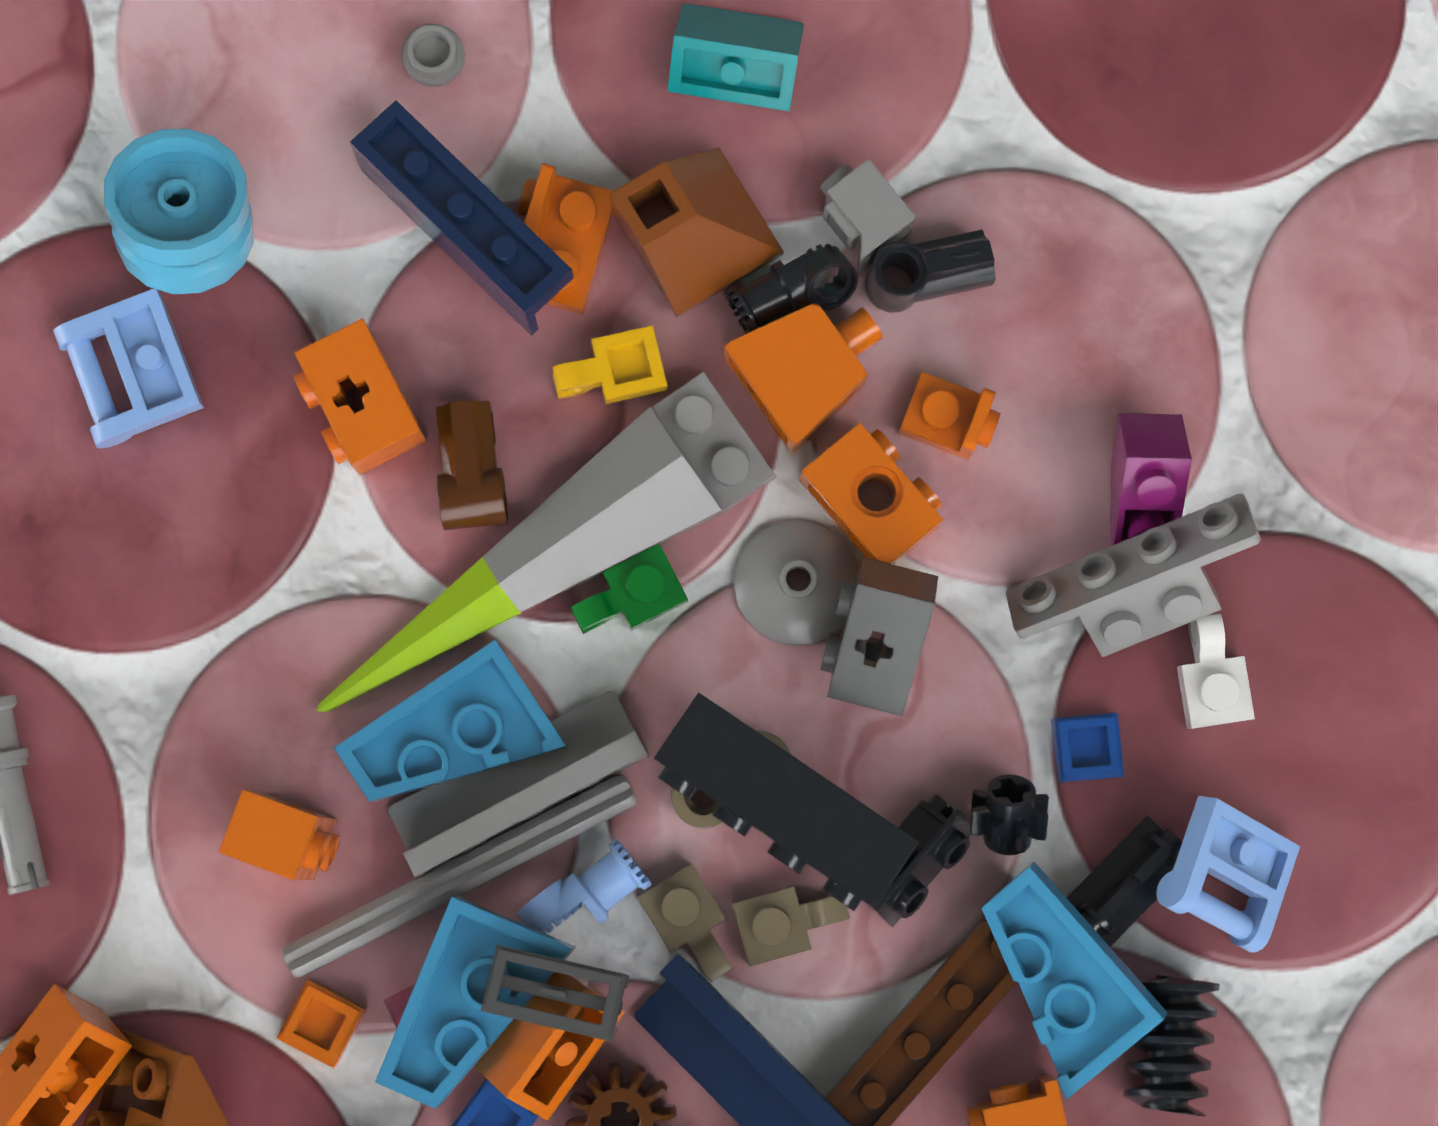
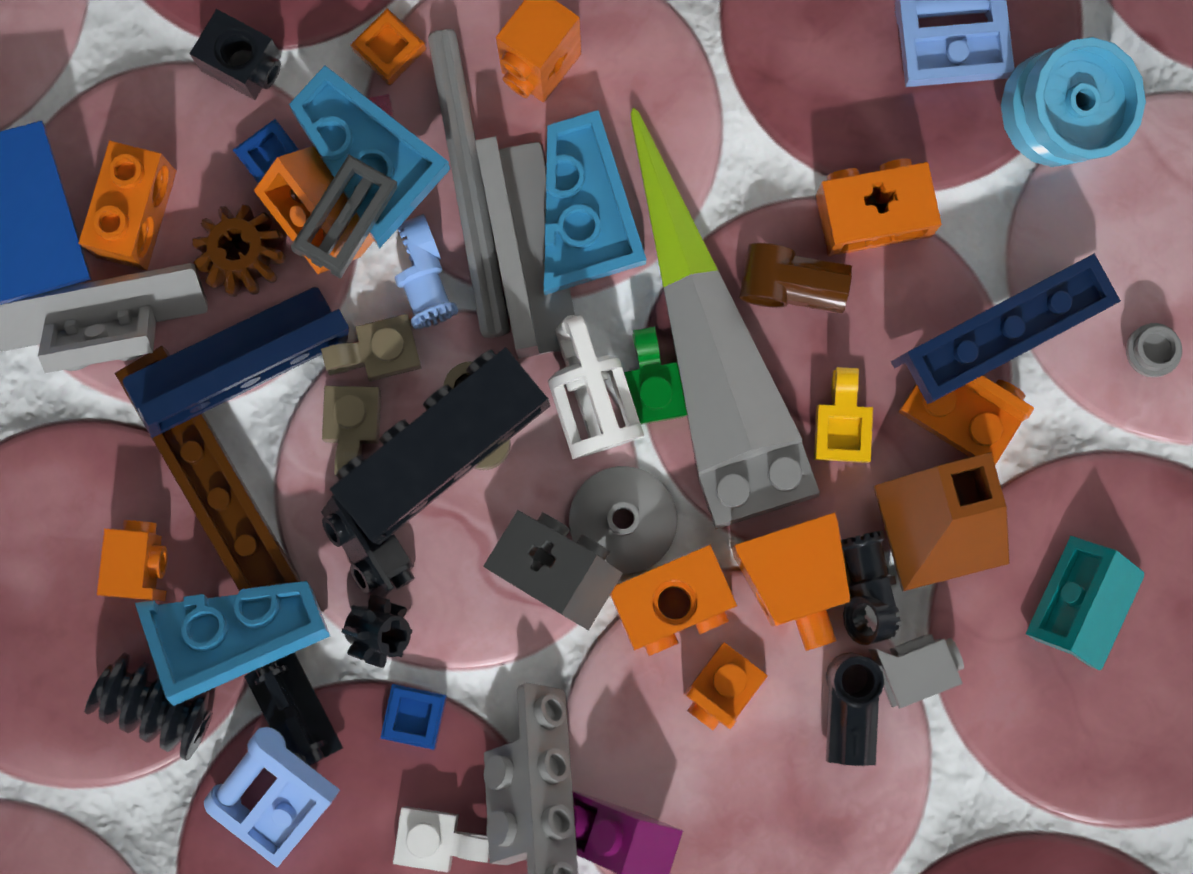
camera: 110 degrees right, 0 degrees up
none -> white piece [548,315,644,459]

